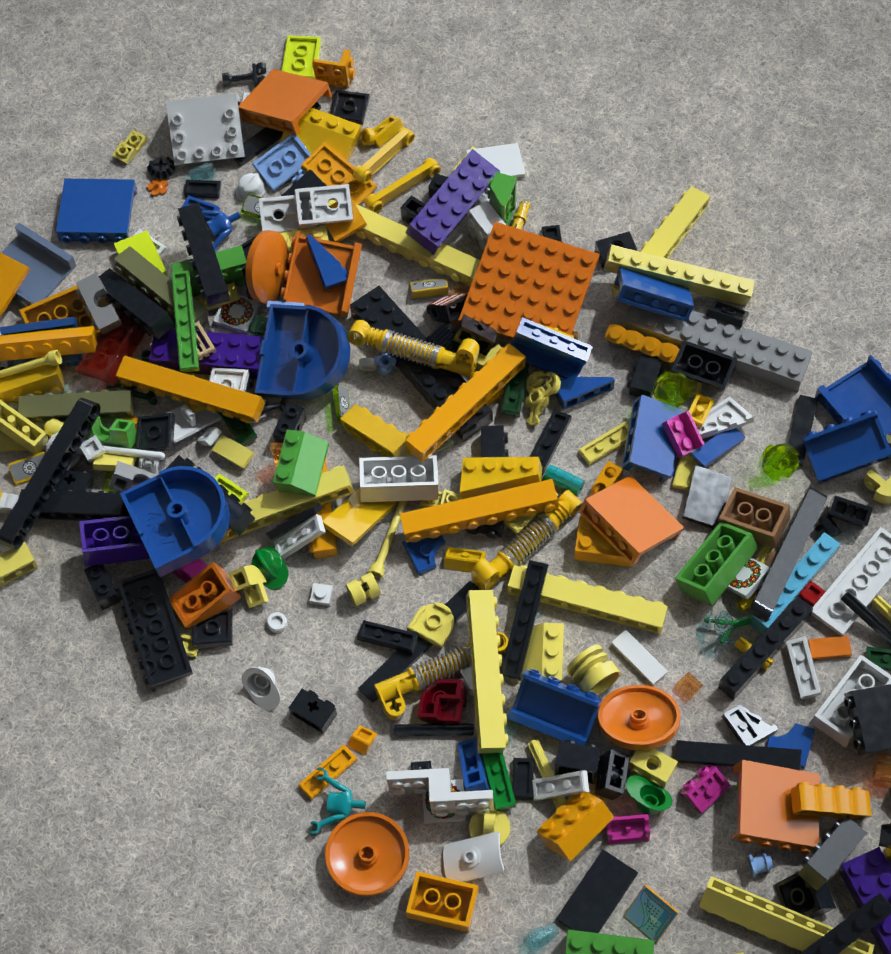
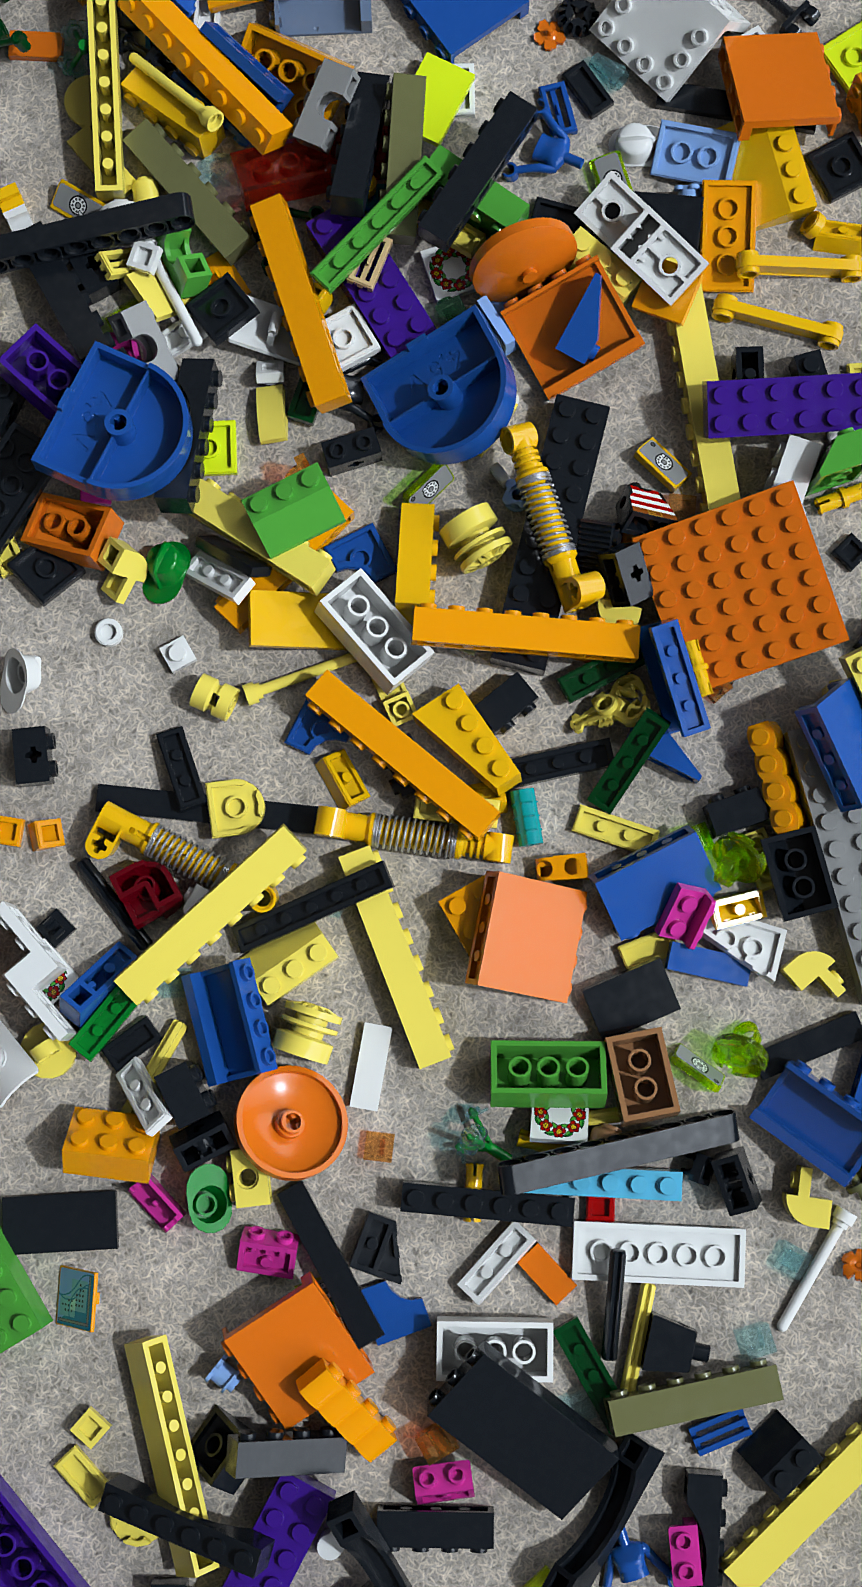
camera: 50 degrees right, 20 degrees up
none -> light yellow tile [94,248,136,280]
none -> blue tile [324,523,397,584]
none -> light yellow wheel [439,502,513,574]
none -> dark green plate [587,707,671,814]
none -> slope [669,1043,725,1093]
none -> light yellow brick [779,951,846,998]

